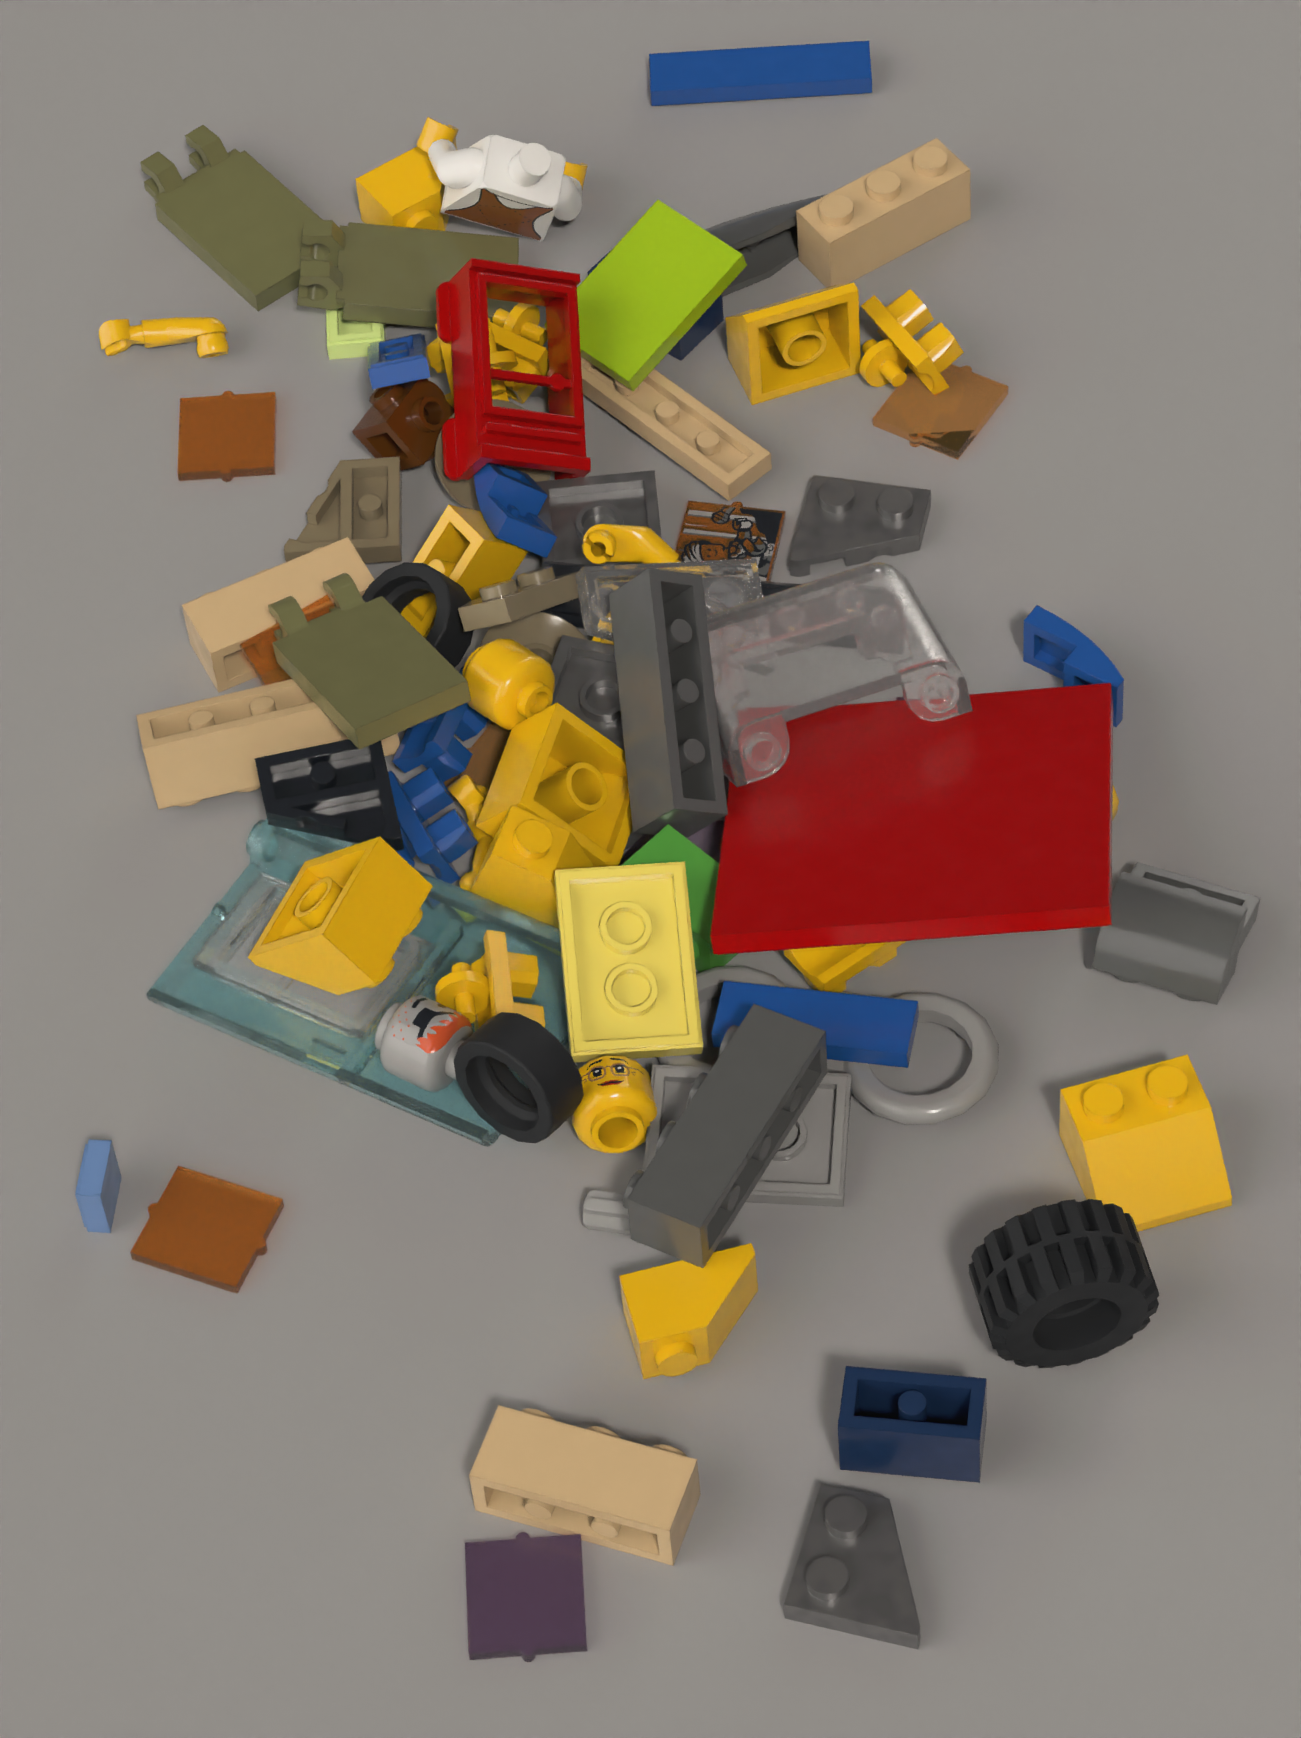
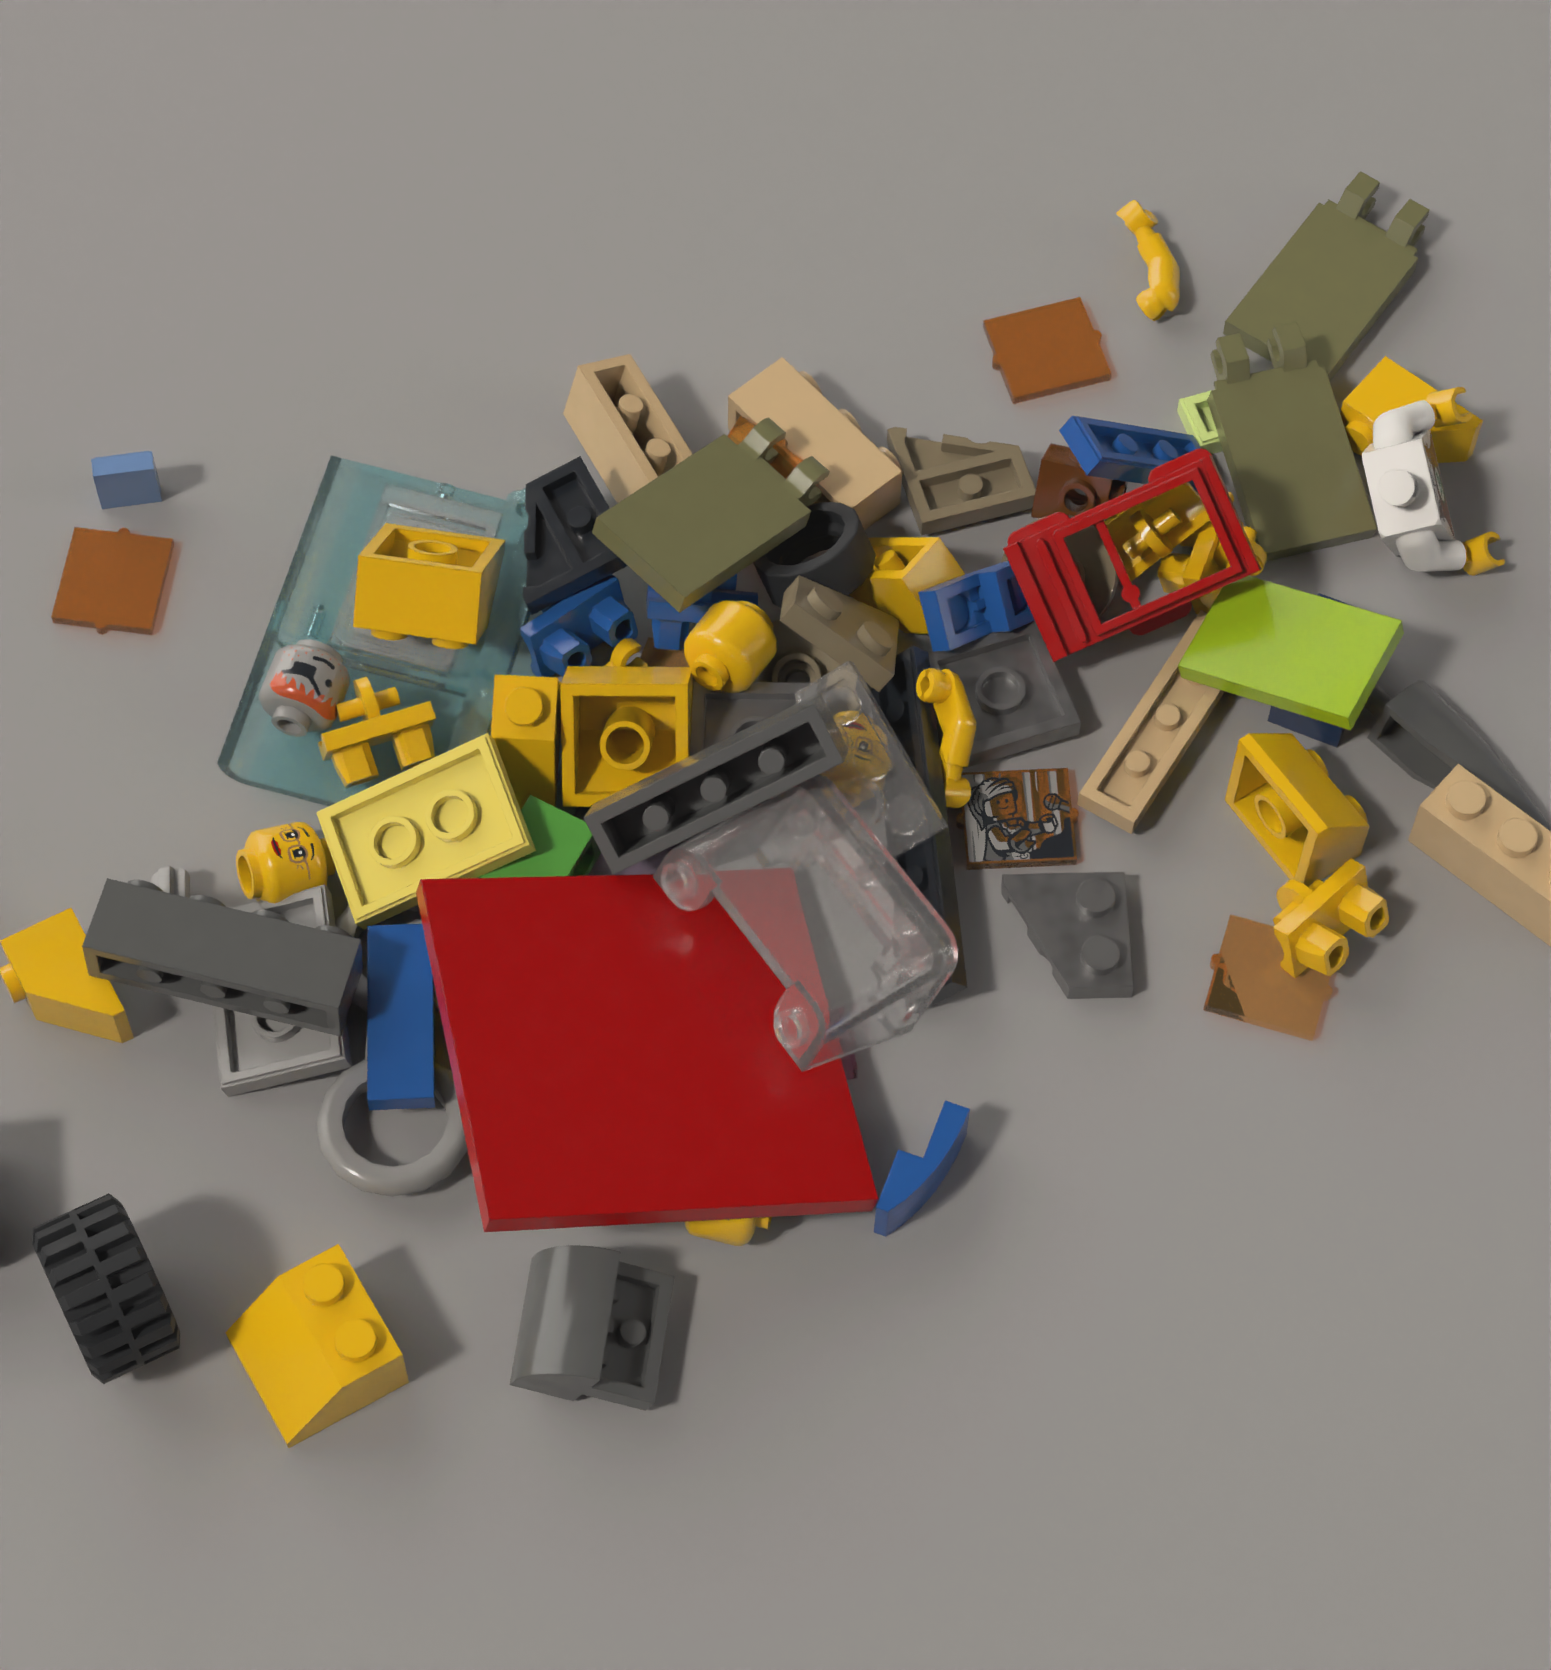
camera: 70 degrees right, 10 degrees up
black tyre [454,1012,584,1143] -> none

